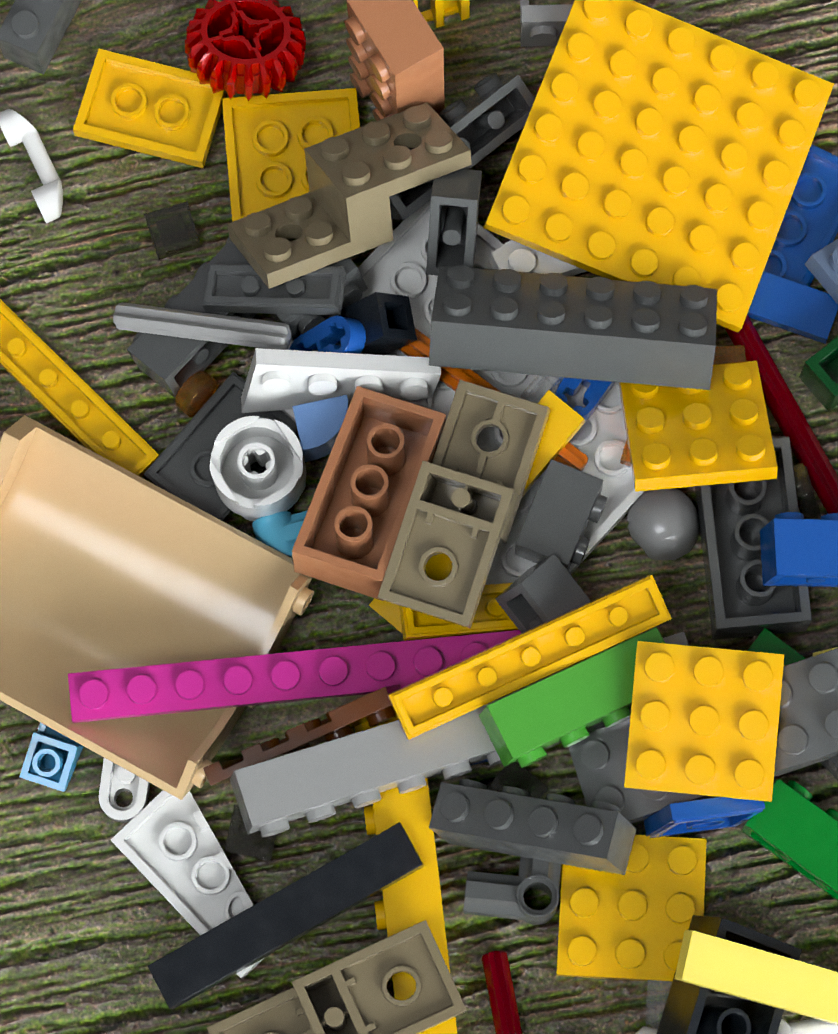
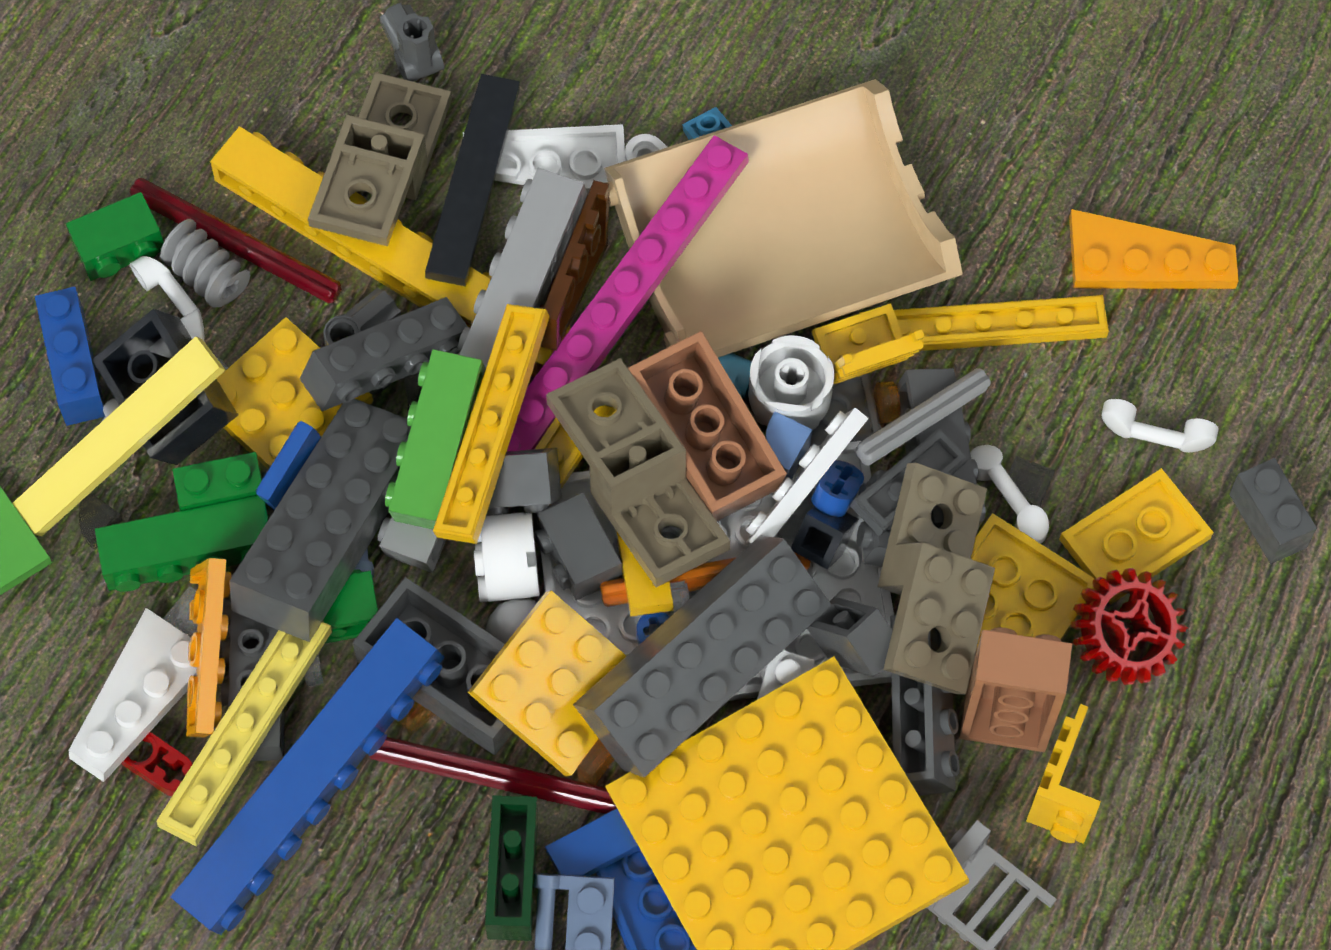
camera: 125 degrees right, 10 degrees down
yellow plate [624,641,784,802] -> none
clear smoke tile [793,463,822,520] -> none
none -> green brick [172,452,269,511]
none -> white brick [474,512,539,602]
none -> yellow plate [811,303,924,385]
none -> white bar [970,445,1049,544]

